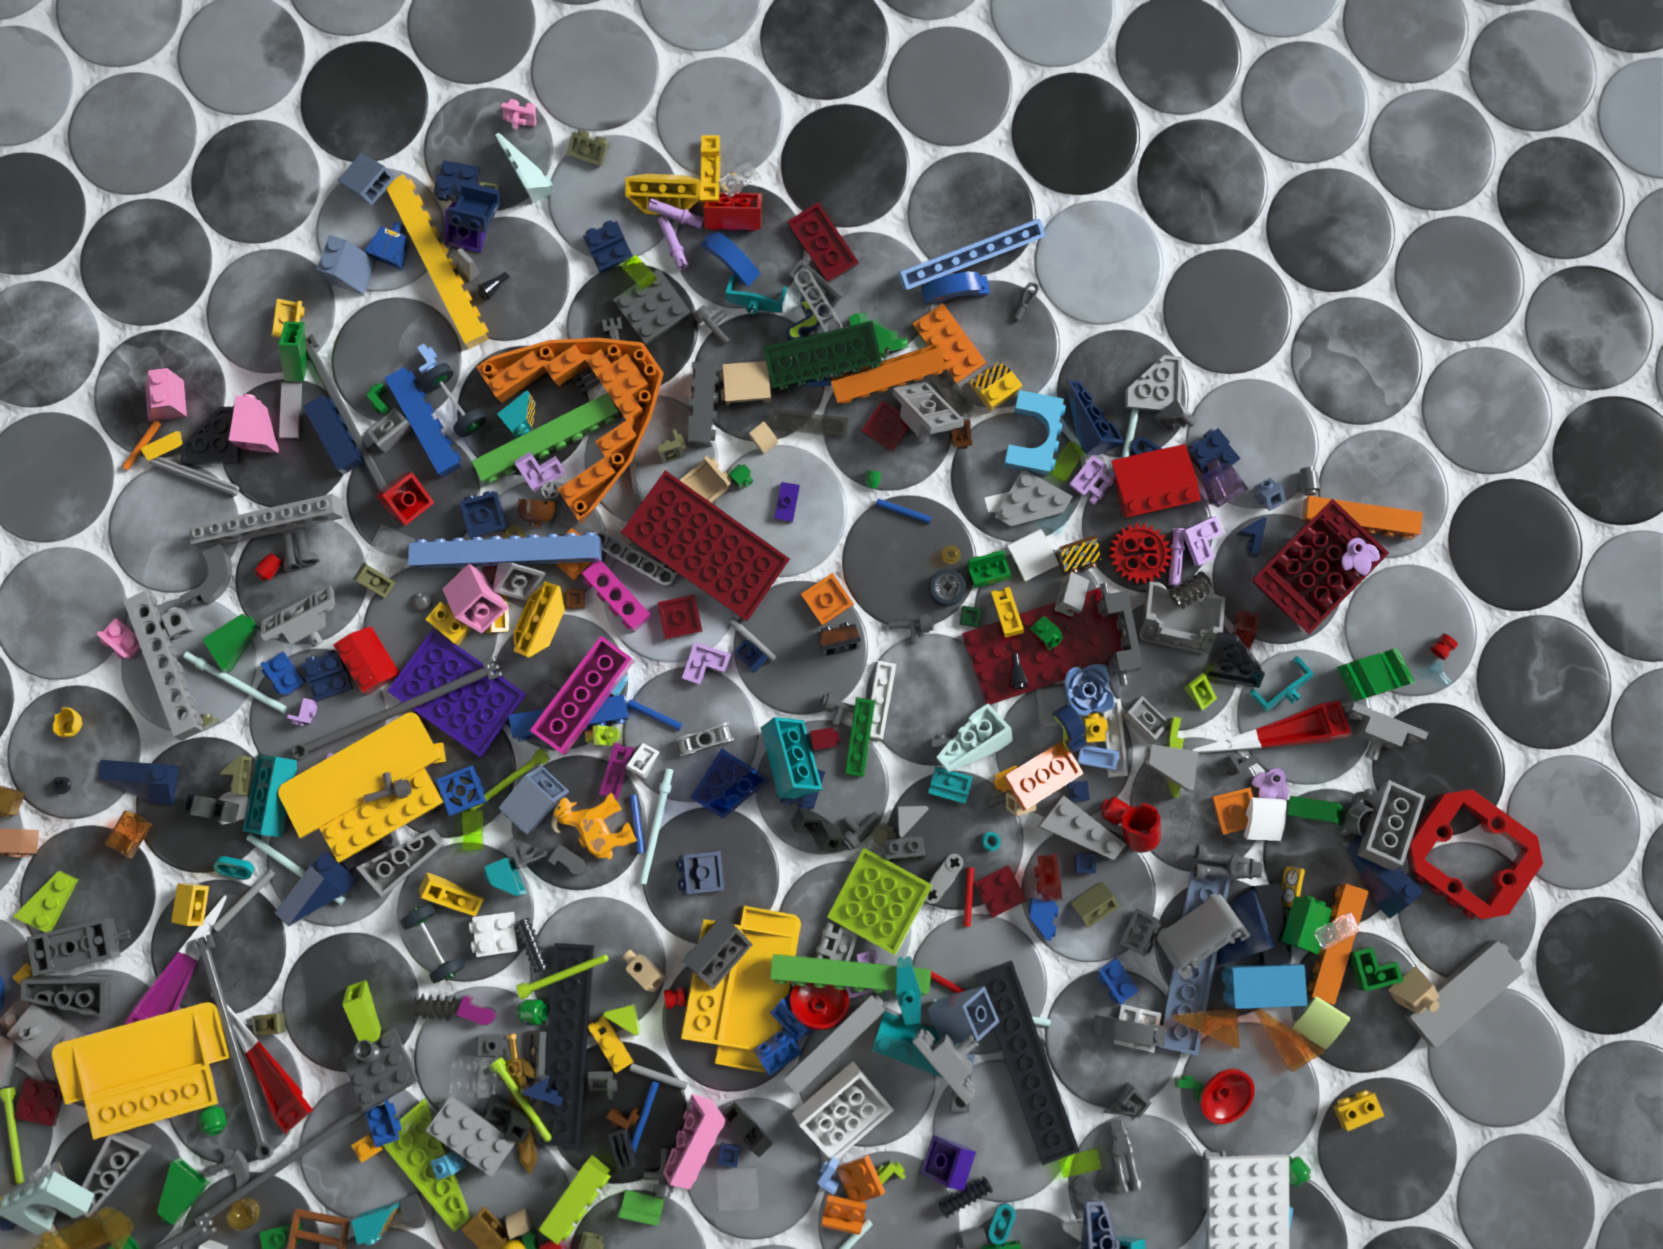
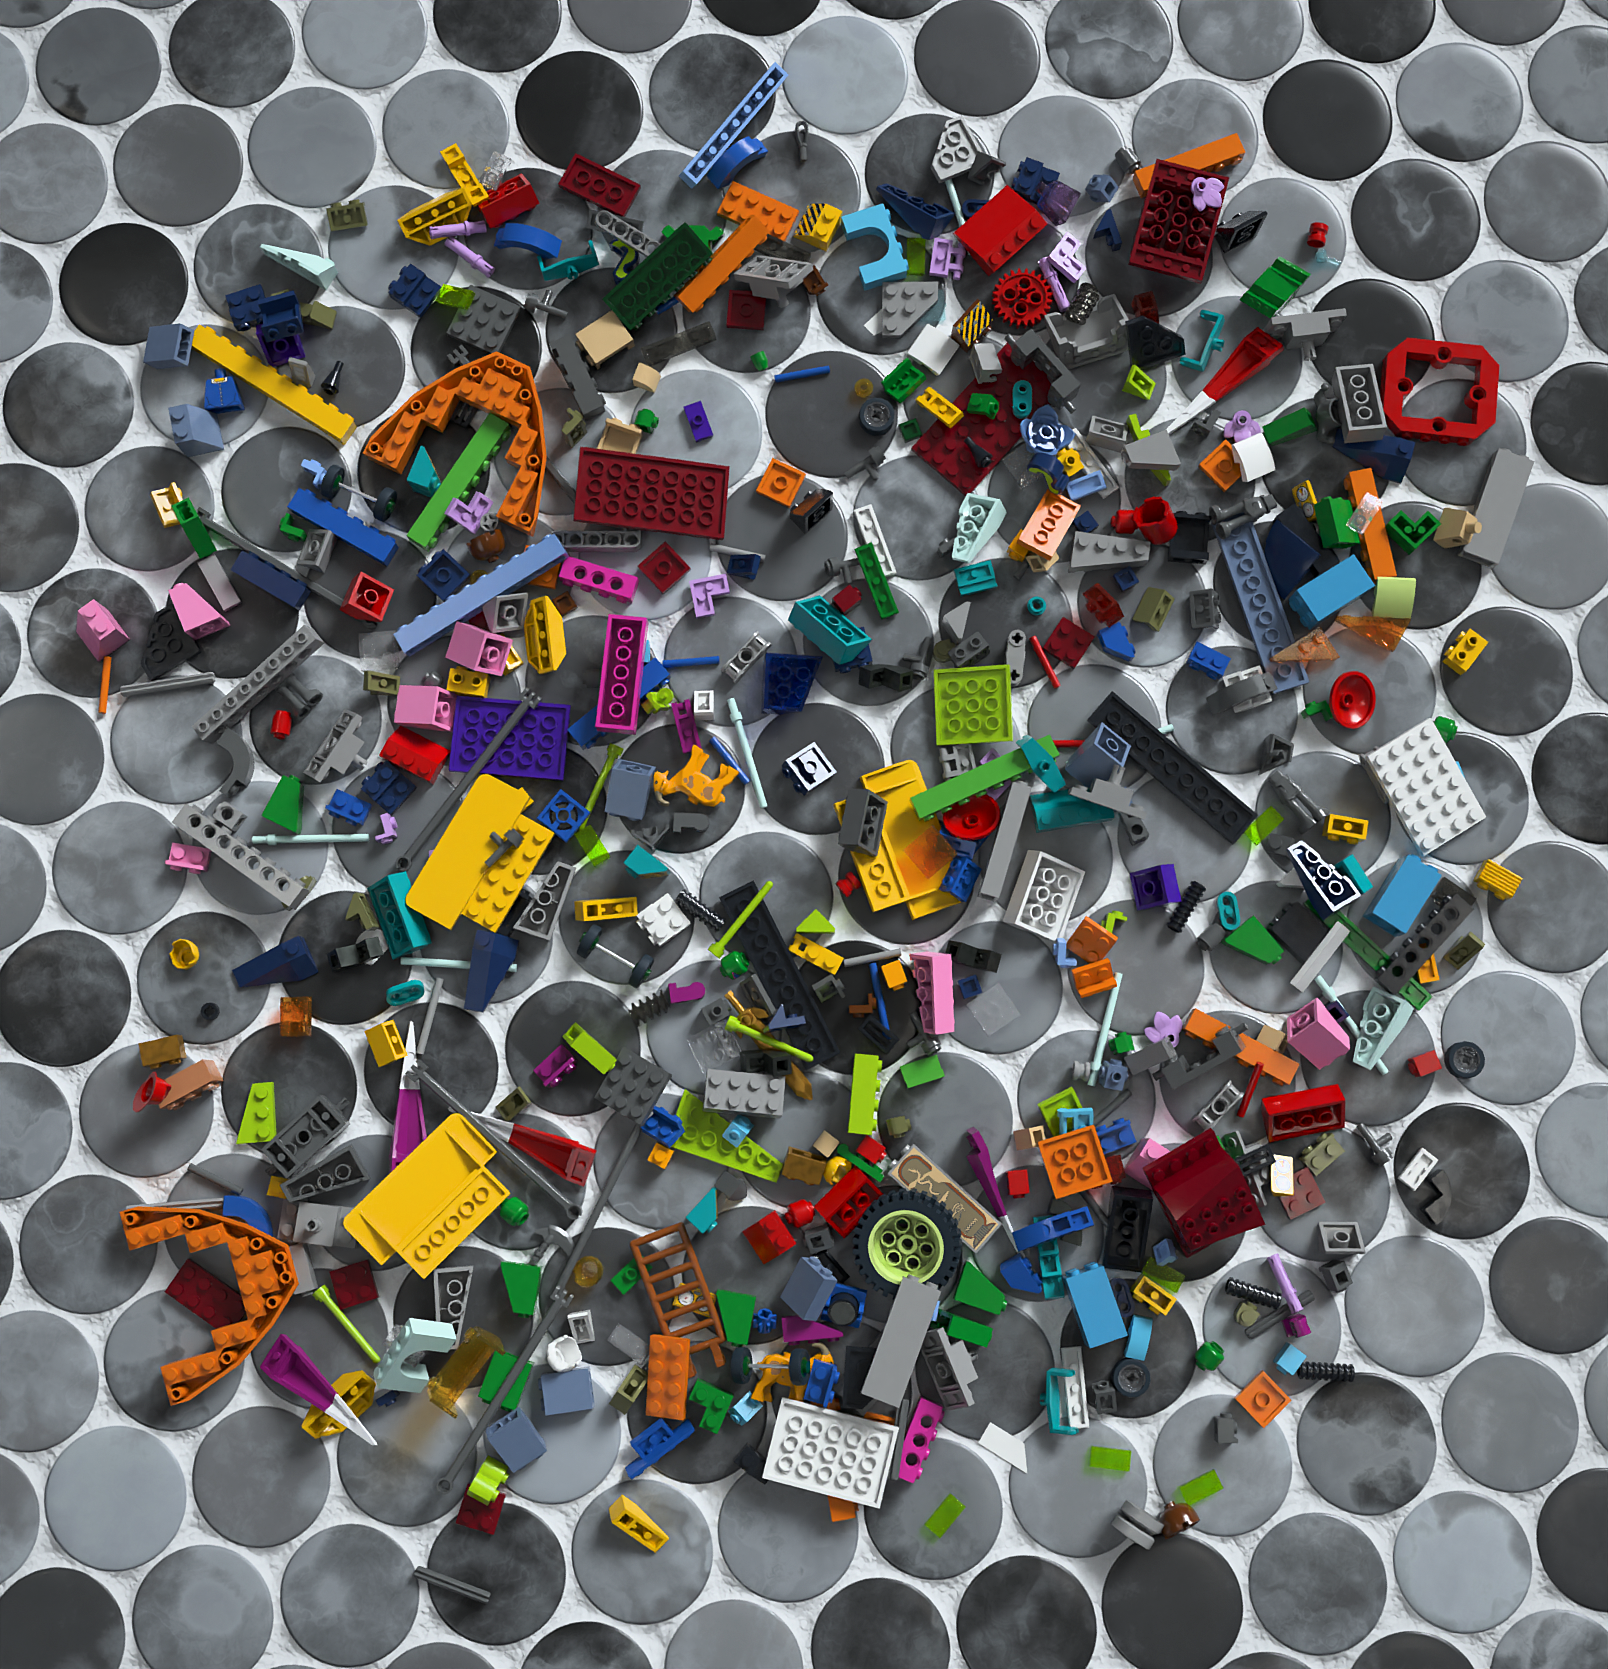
camera: 30 degrees left, 0 degrees up
yellow slope [141,431,182,461] -> none
dark grey wheel [353,1040,380,1064] -> none
bright pink hips [501,99,536,129] -> none
tan torso [622,950,668,992] -> none
light grey windscreen [1156,894,1251,980] -> none
none -> olive slope [299,301,337,330]
none -> bright pink slope [394,685,459,732]
none -> magenta bracket [533,1044,578,1088]
none -> light orange brick [880,960,907,991]
none -> clear orange plate [903,825,958,879]
none -> teal plate [1012,380,1032,419]
none -> black panel [1168,511,1211,565]
none -> black slope [1214,211,1268,254]
none -> yellow brick [1322,814,1368,845]

